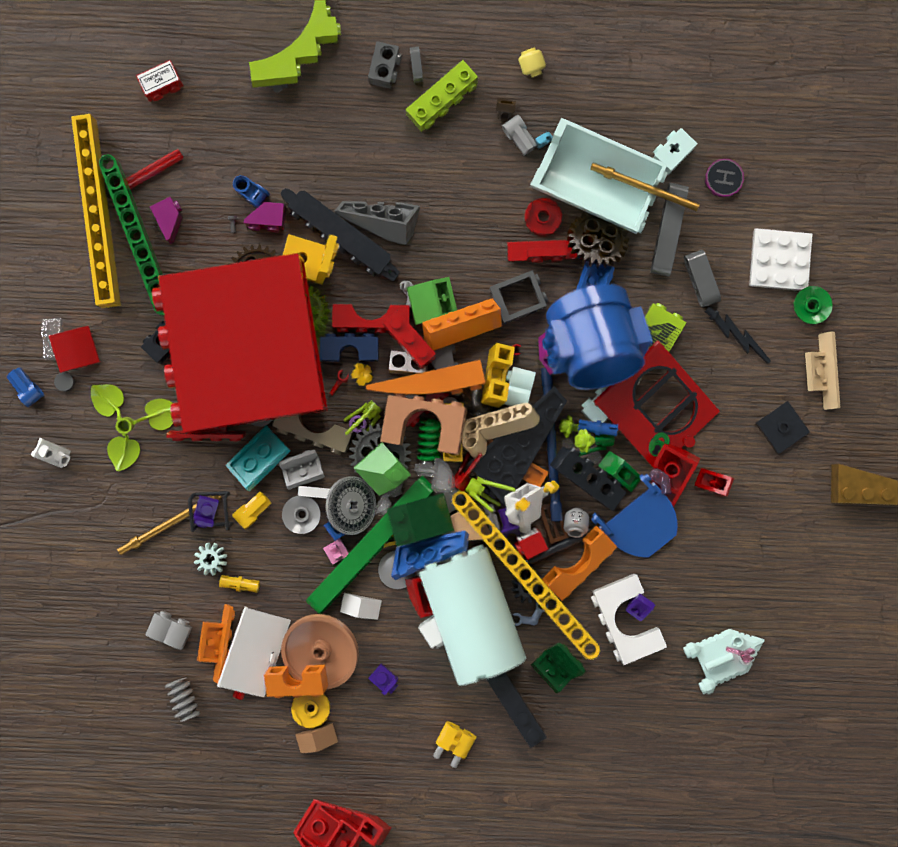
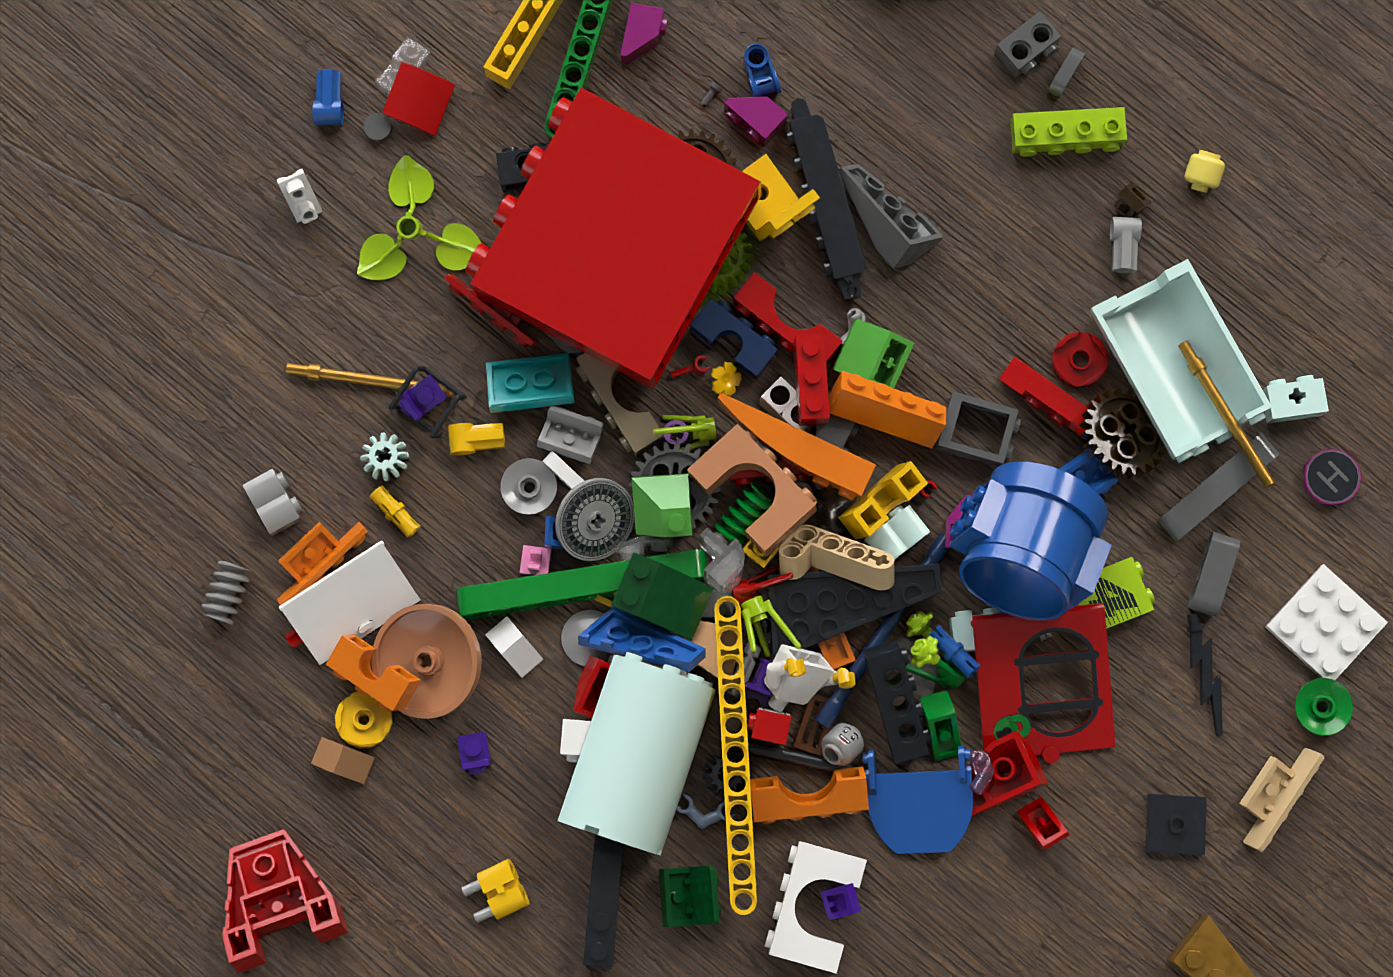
camera: 35 degrees right, 5 degrees down
medium azure tile [535,132,553,149] -> none

